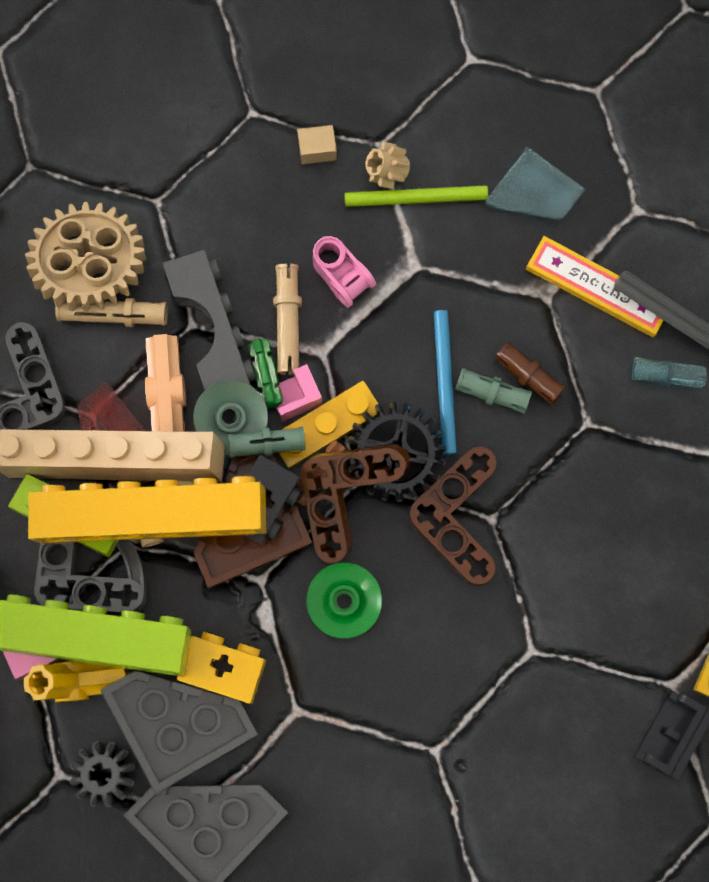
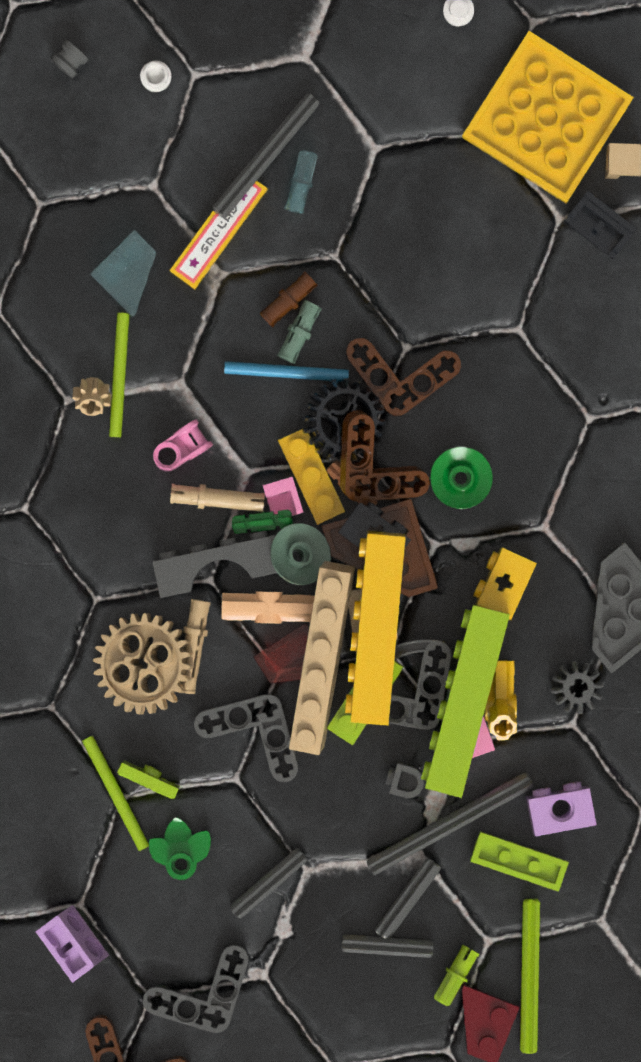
camera: 80 degrees left, 10 degrees up
dark grey plate [100,671,258,794] -> none
sand green pin [228,427,305,458] -> none
tan slope [297,125,337,164] -> none

